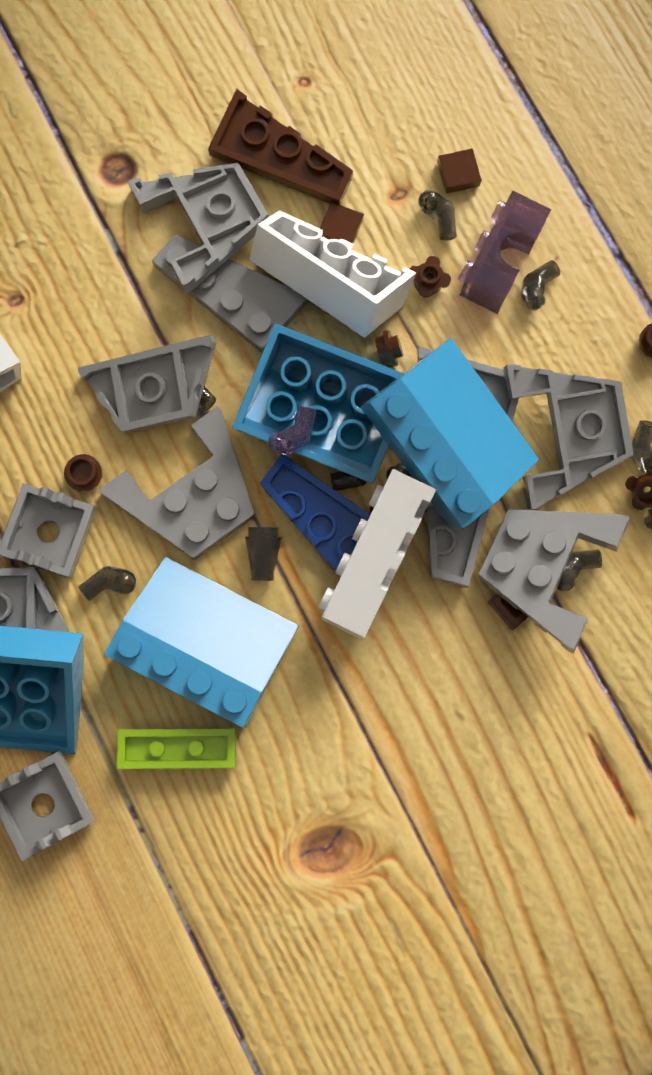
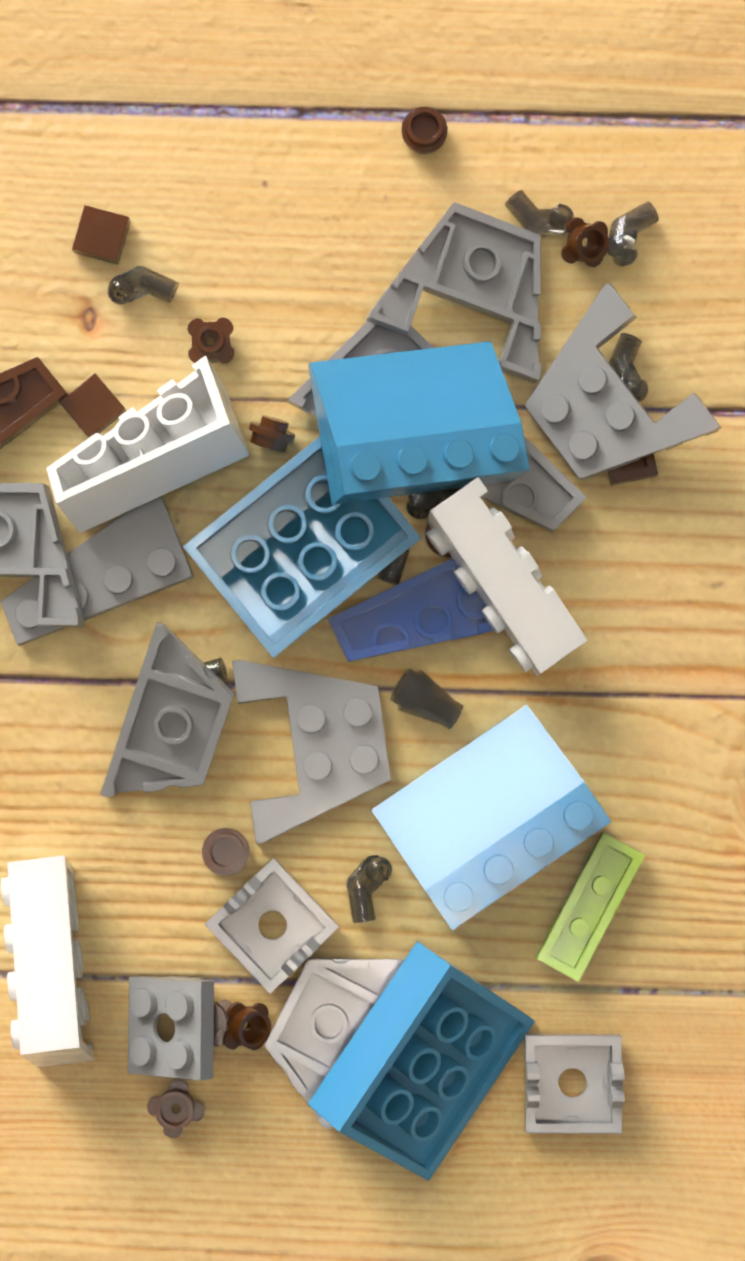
camera: 55 degrees left, 5 degrees up
clear purple arm [268,406,317,455] -> none
arch [458,190,552,314] -> none
clear smoke arm [521,260,560,310] -> none

